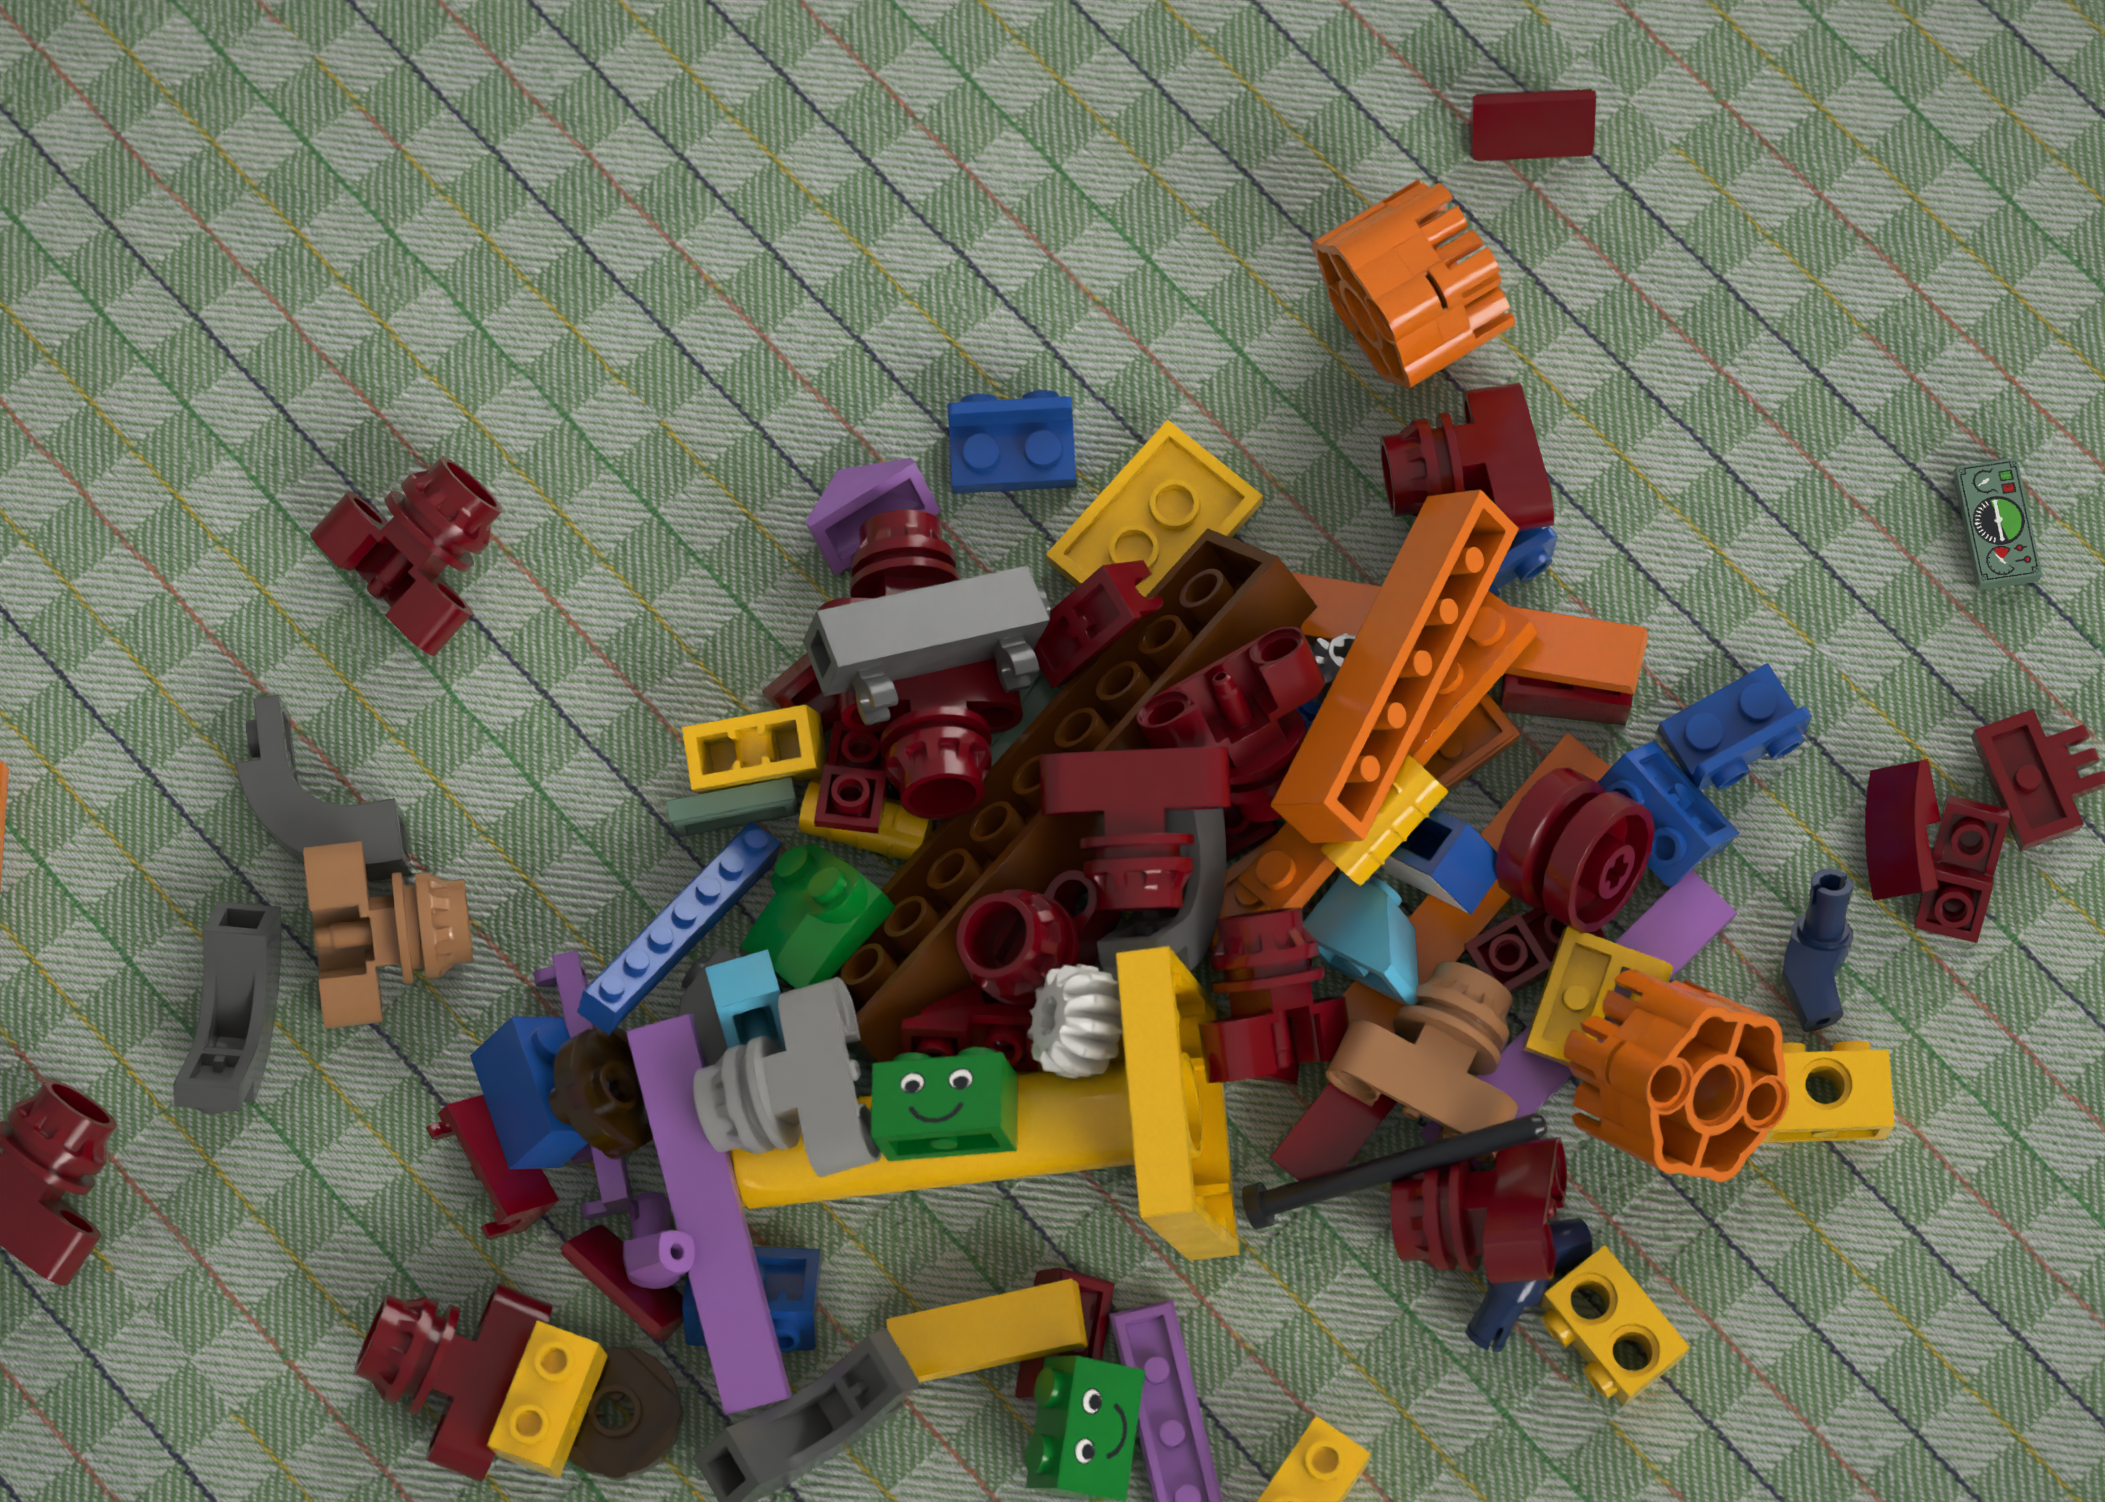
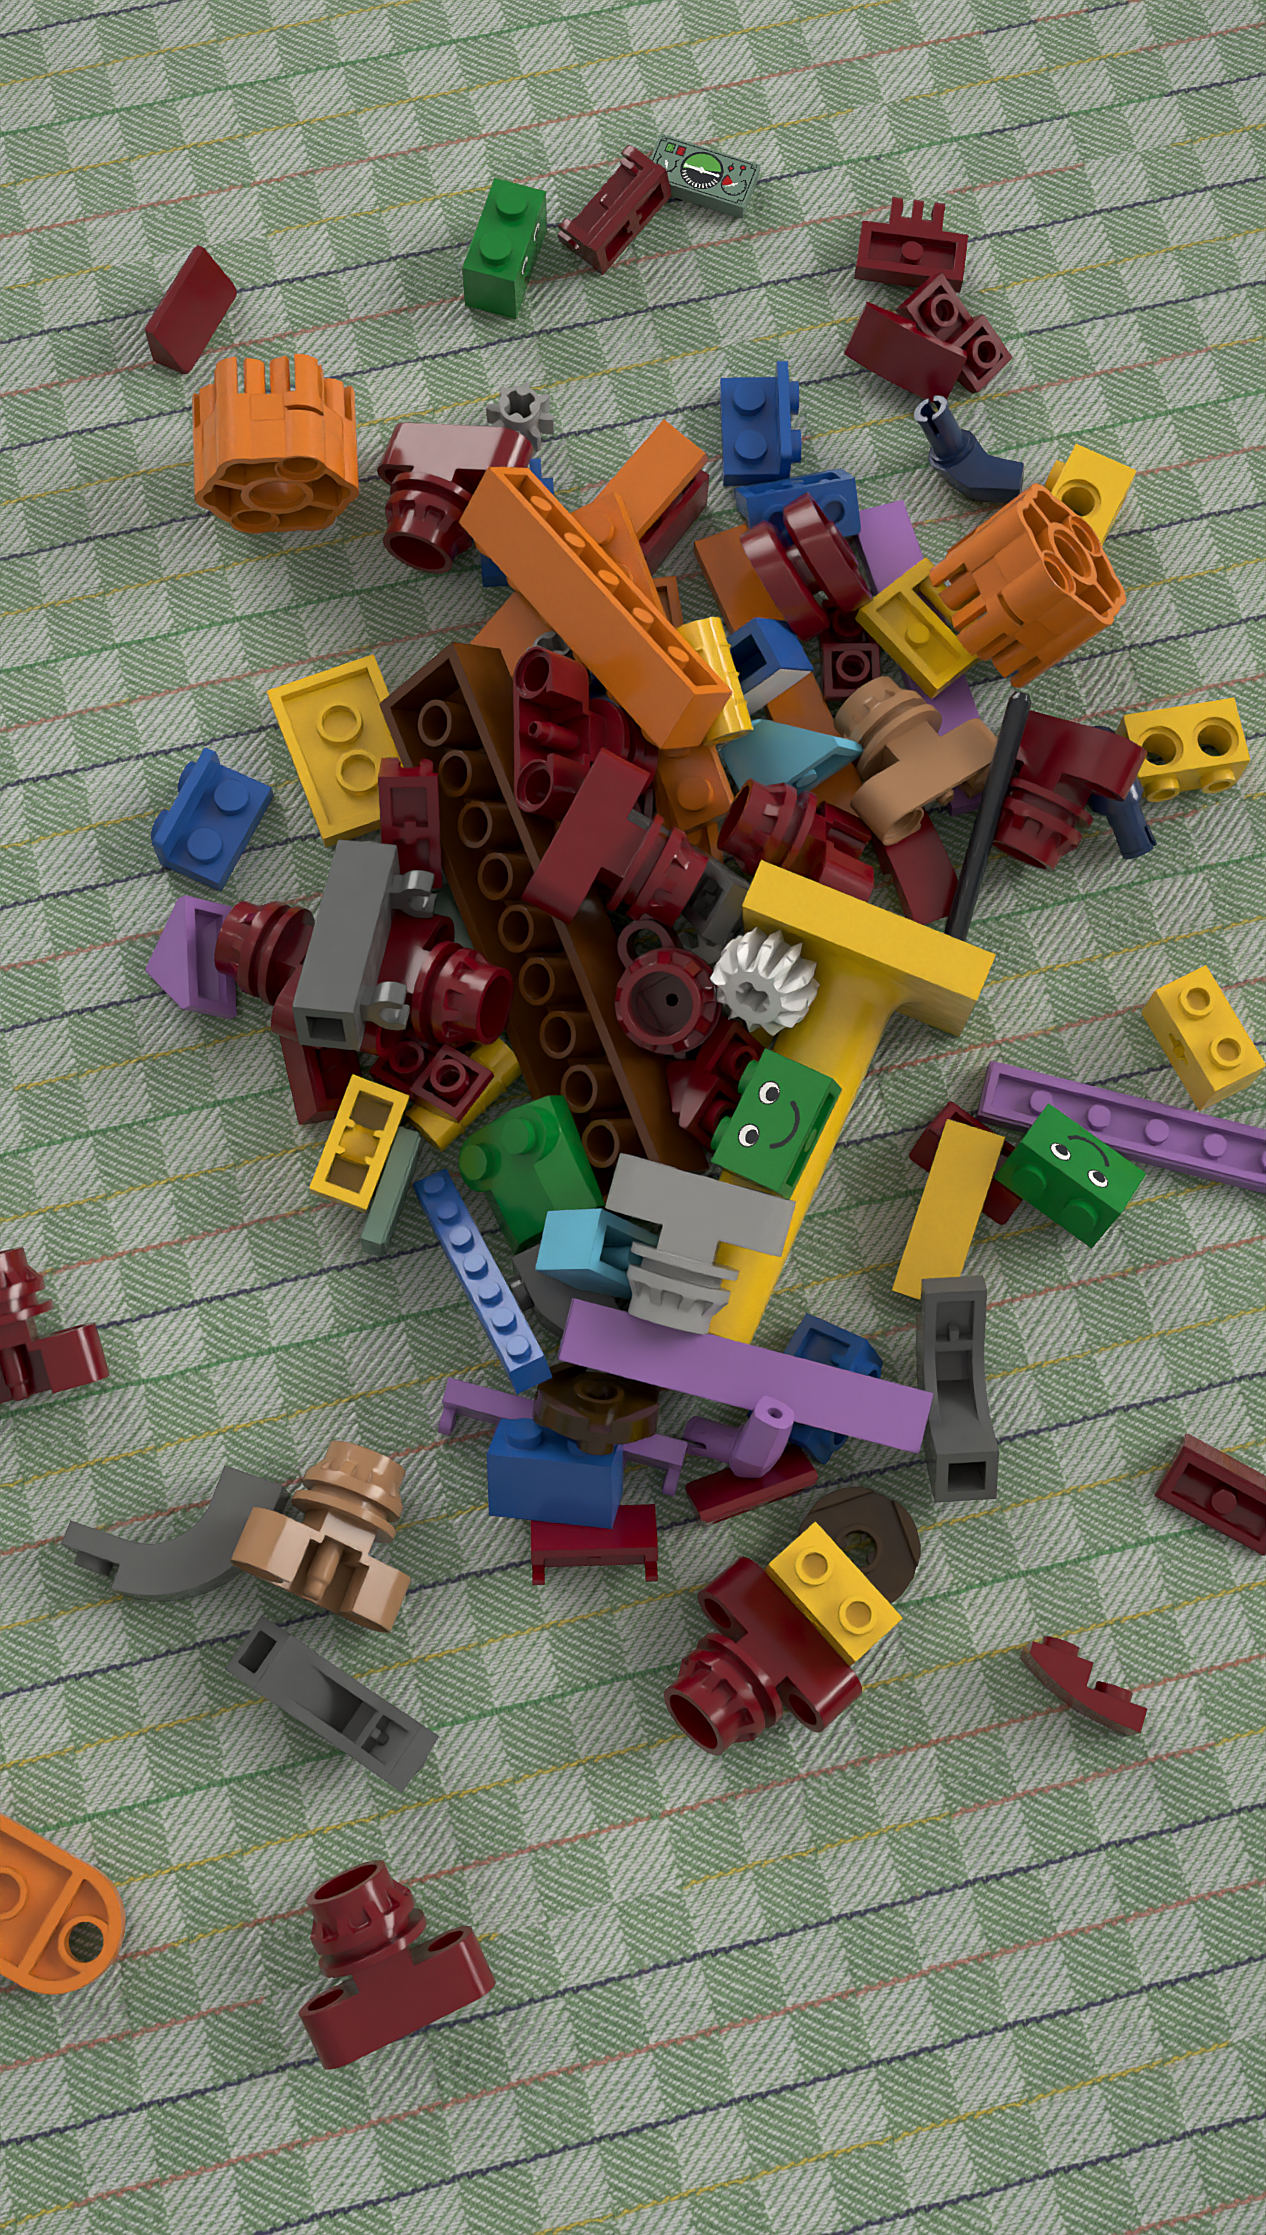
camera: 70 degrees left, 0 degrees up
none -> green brick [462,178,547,319]
none -> light grey gear [486,382,554,452]
none -> dark red hinge [557,145,672,275]

